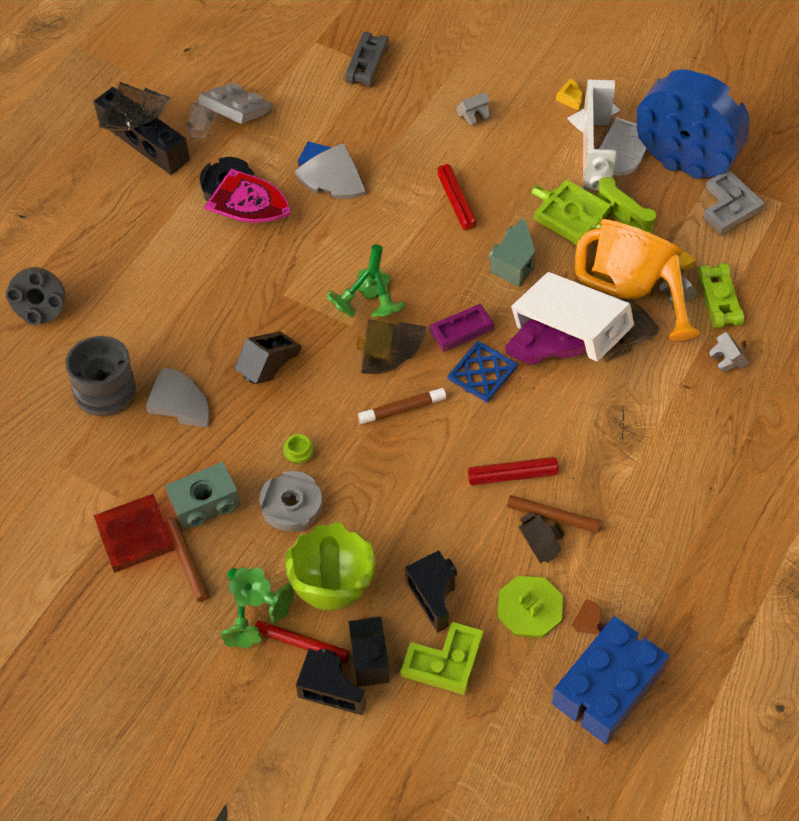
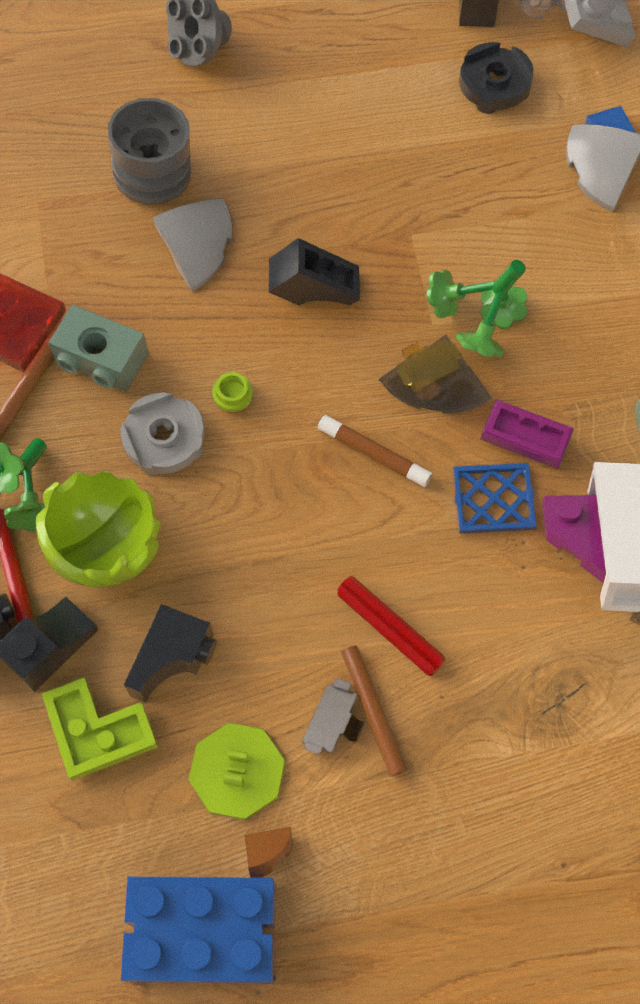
camera: 50 degrees right, 10 degrees up
shield [205,169,291,223] -> none

